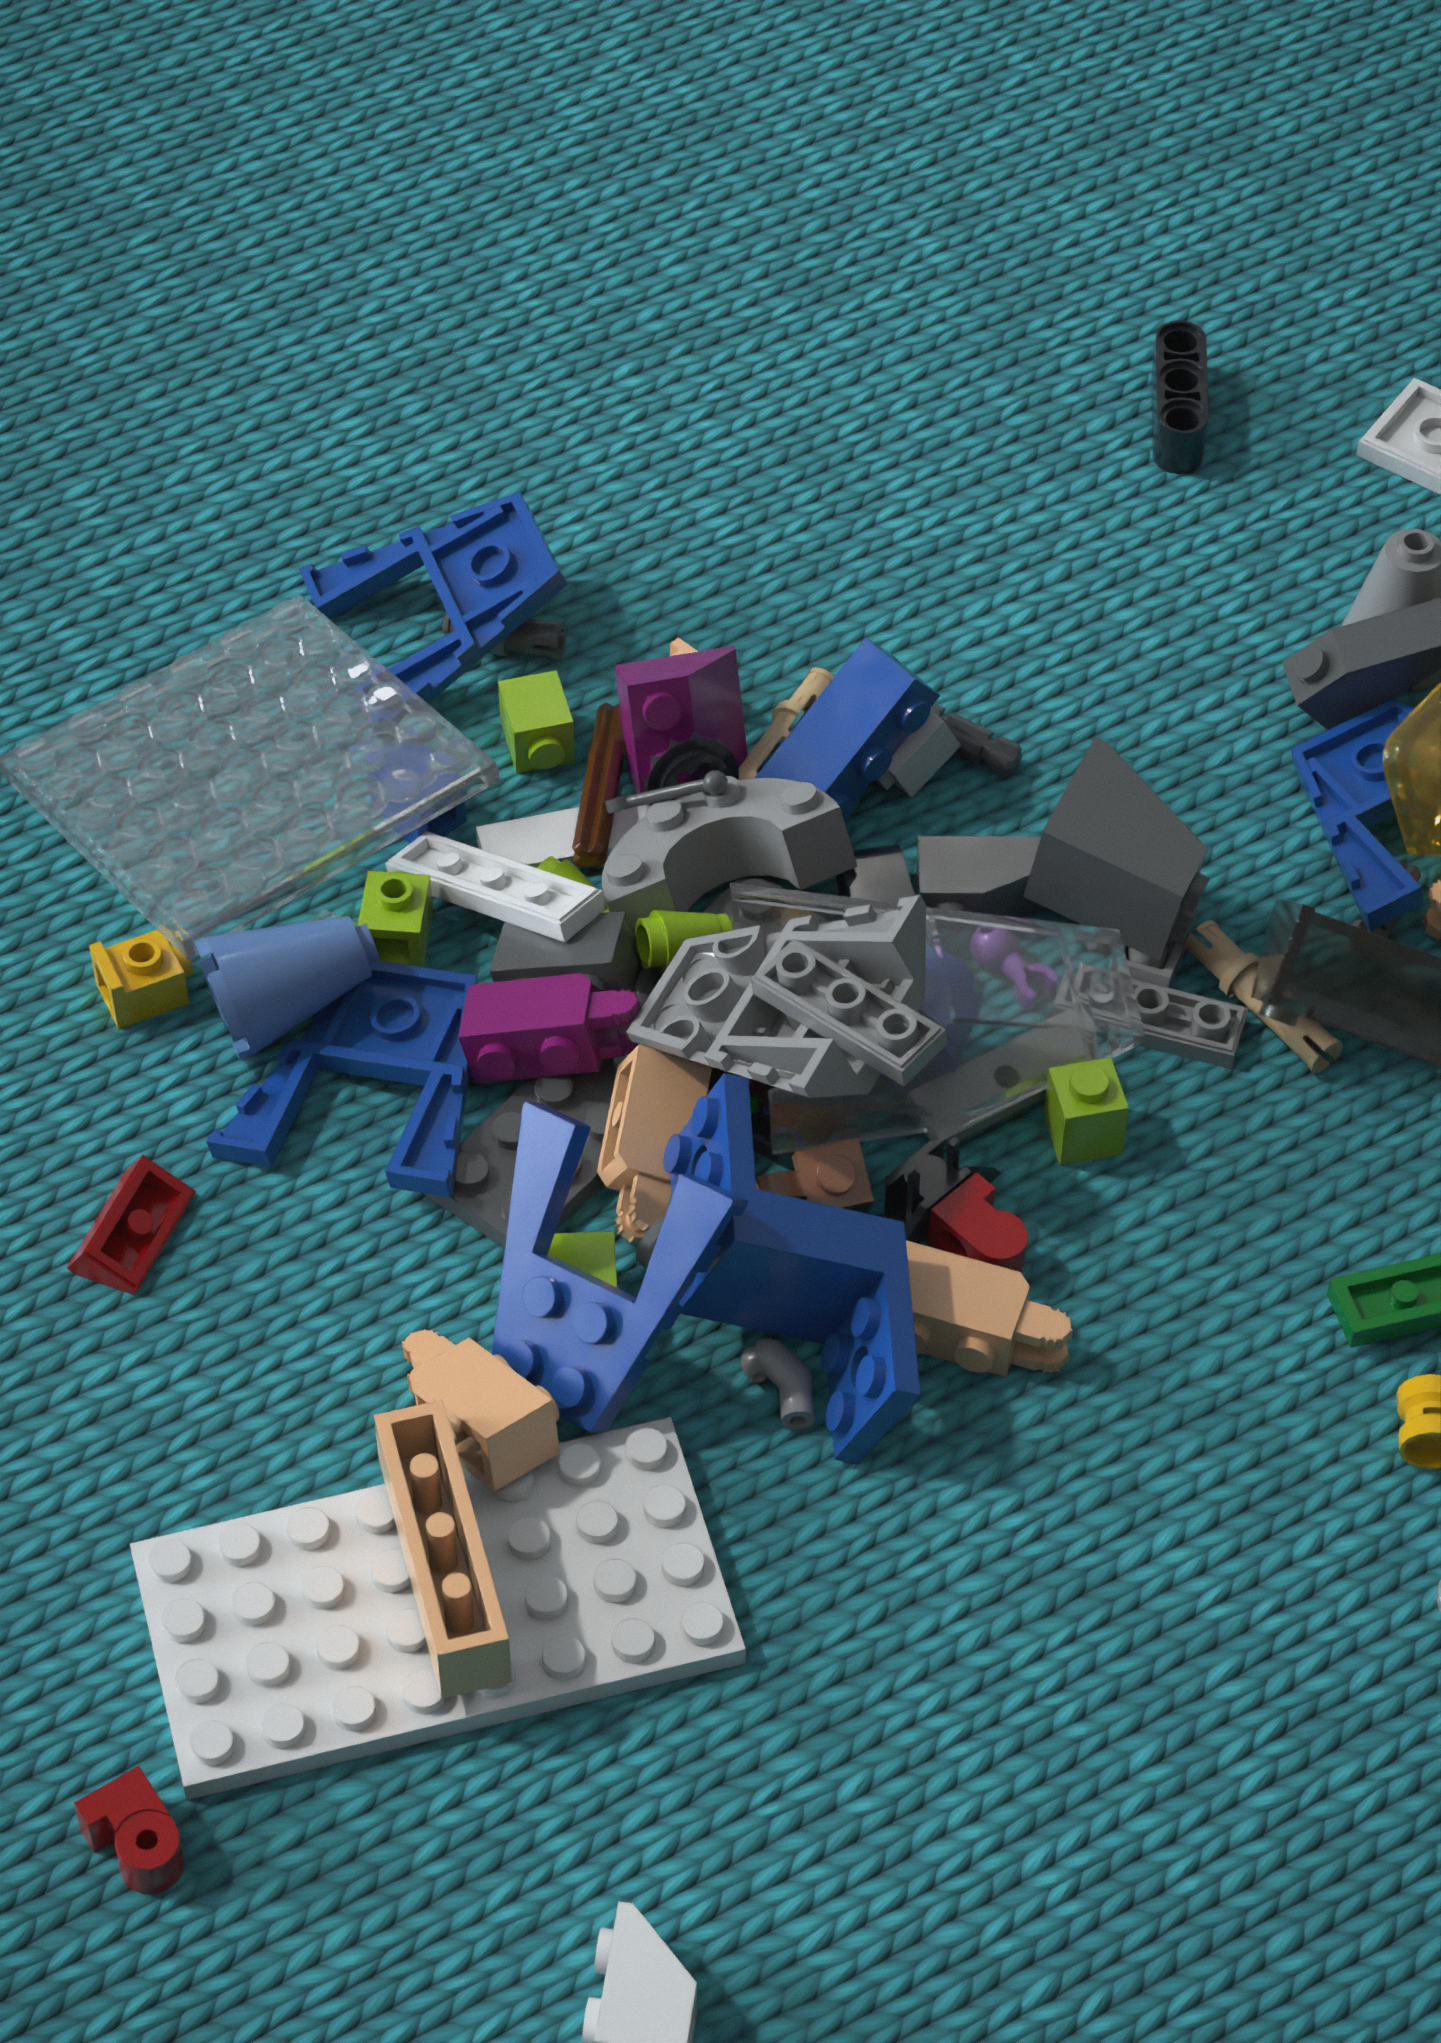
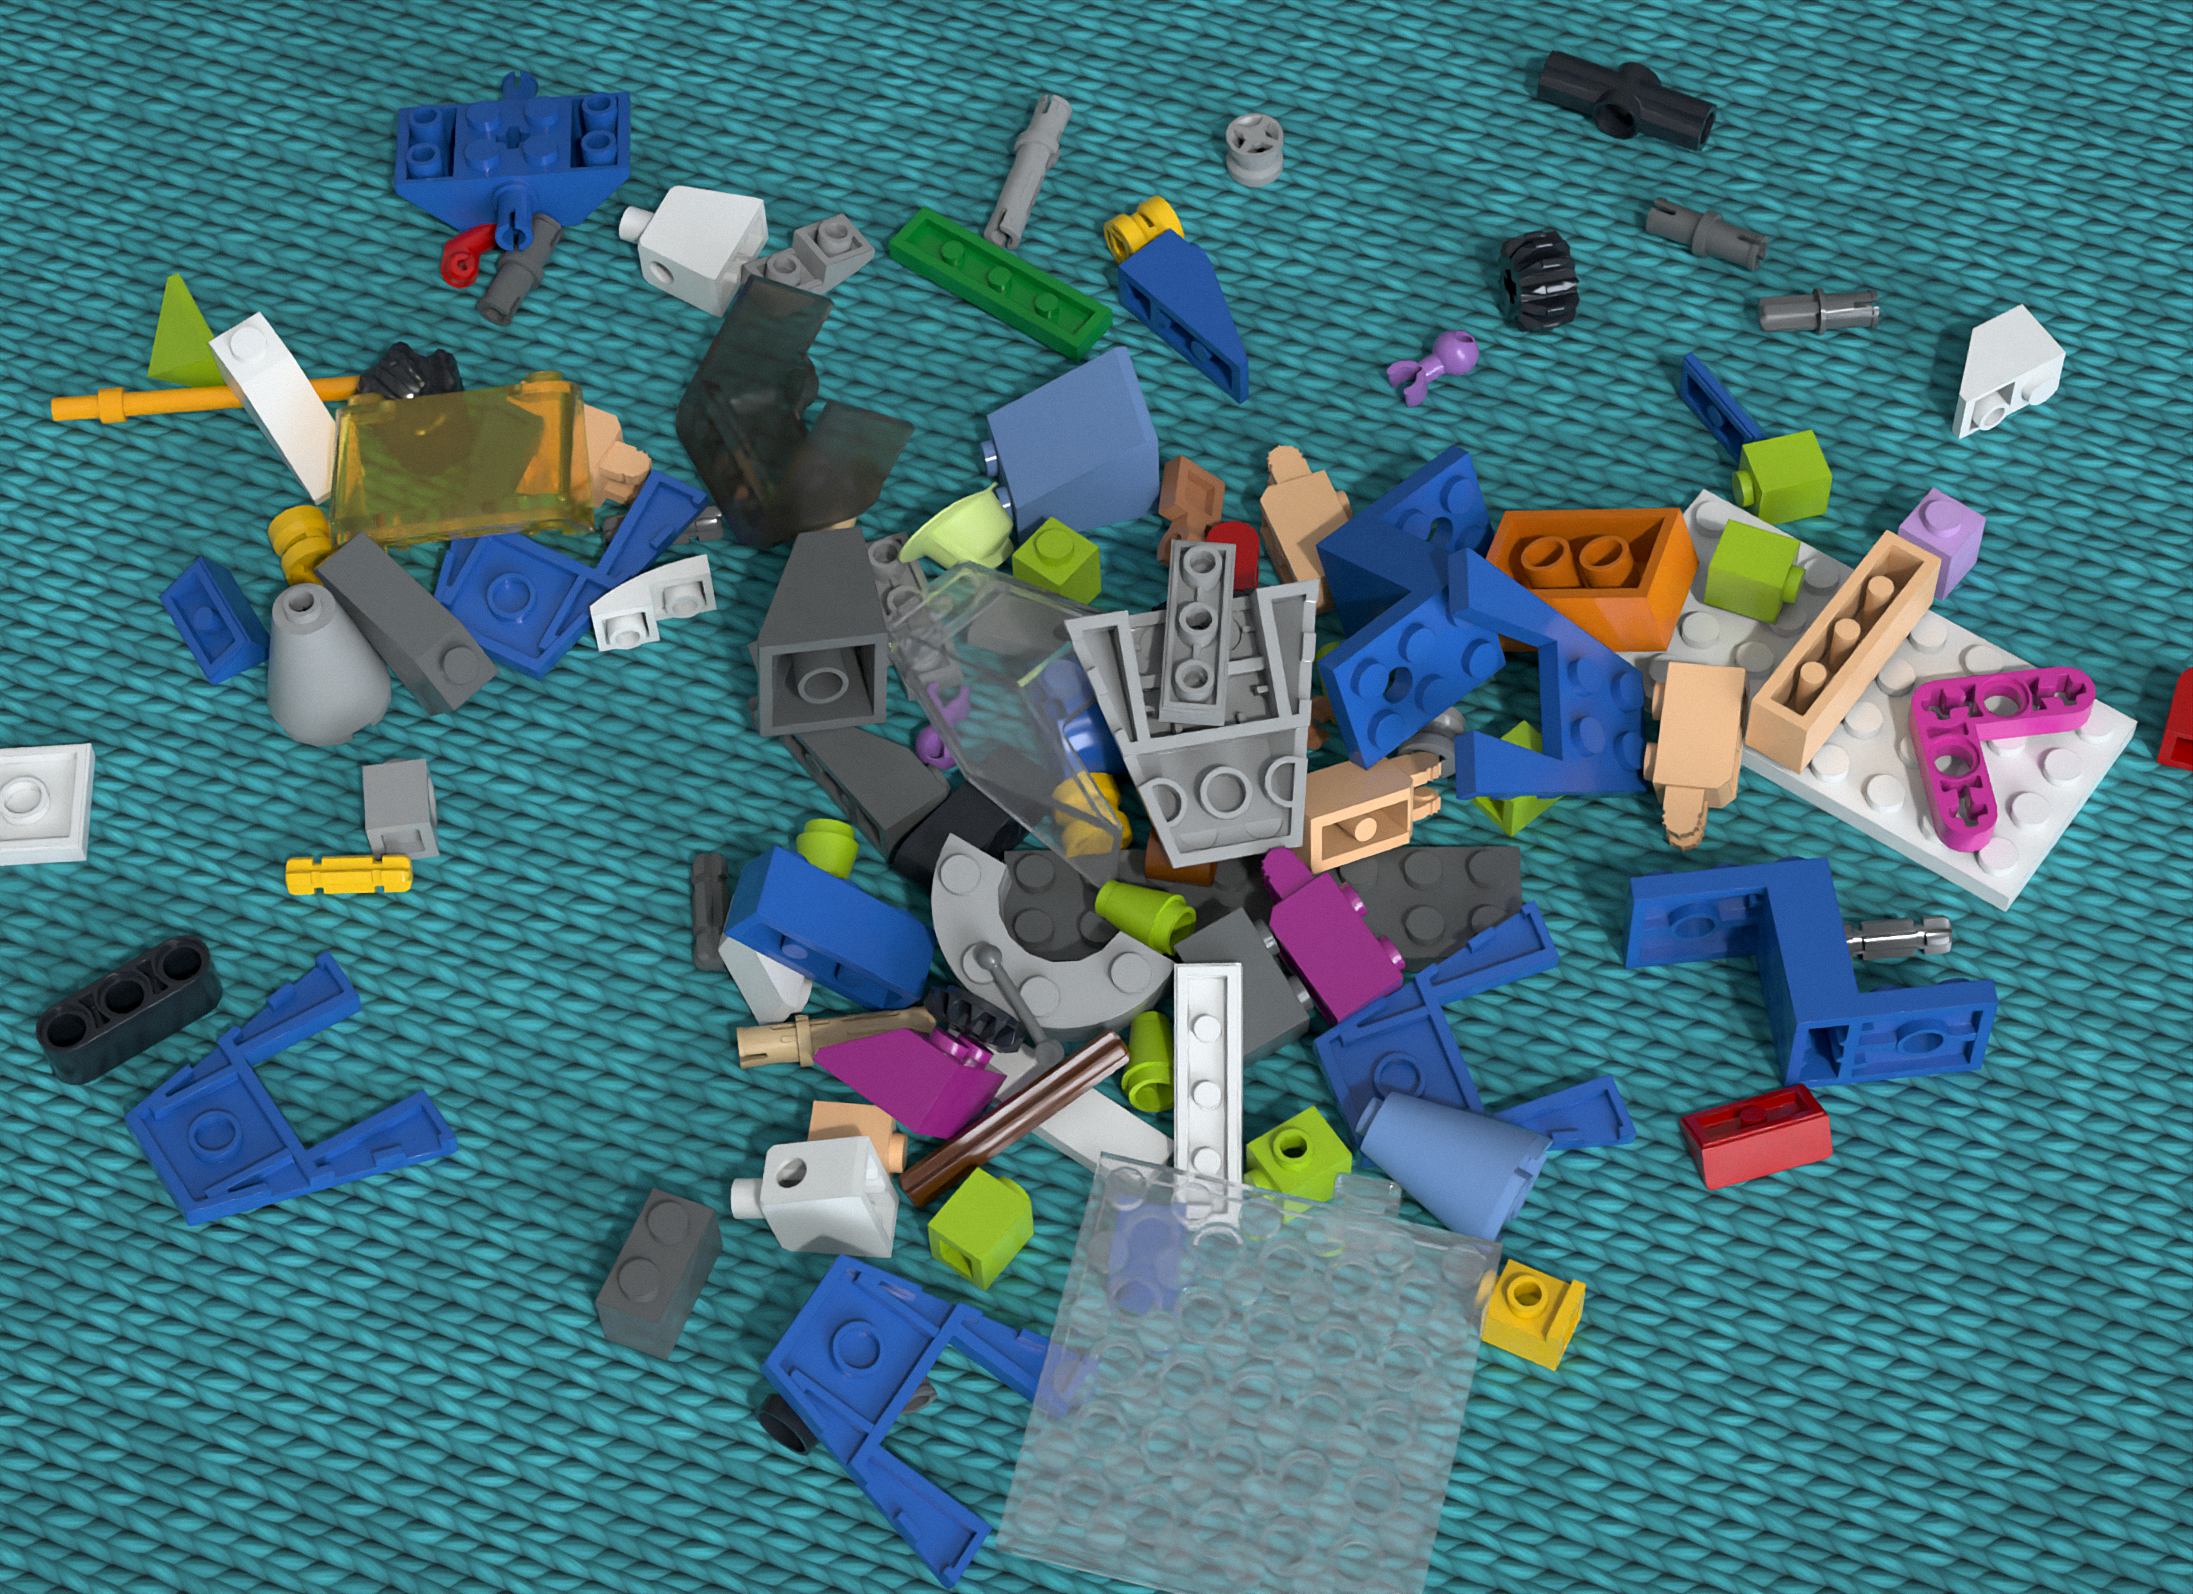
camera: 125 degrees left, 5 degrees up
none -> blue wing [124,951,458,1227]
none -> yellow axle [285,854,413,895]
none -> light grey brick [362,758,440,861]
none -> white slope [590,554,717,652]
none -> dark grey brick [595,1188,723,1361]
none -> white torso [731,1136,899,1258]
none -> lime cone [796,819,859,880]
none -> yellowish green piece [898,482,1014,577]
none -> medium blue slope [979,345,1160,546]
none -> blue slope [1118,228,1249,404]
none -> nougat plate [1157,455,1225,568]
none -> medium lavender arm [1387,329,1479,408]
none -> orange brick [1486,508,1699,652]
none -> black gear [1497,230,1580,333]
none -> black piece [1537,50,1717,152]
none -> blue bracket [1621,856,1999,1089]
none -> dark grey pin [1646,197,1769,271]
none -> blue slope [1679,352,1771,464]
none -> lime brick [1704,519,1806,625]
none -> lime brick [1731,429,1833,526]
none -> dark grey axle [1756,288,1879,336]
none -> dark grey axle [1843,915,1952,961]
none -> lavender brick [1897,487,1986,601]
none -> dark pink beam [1908,666,2096,853]

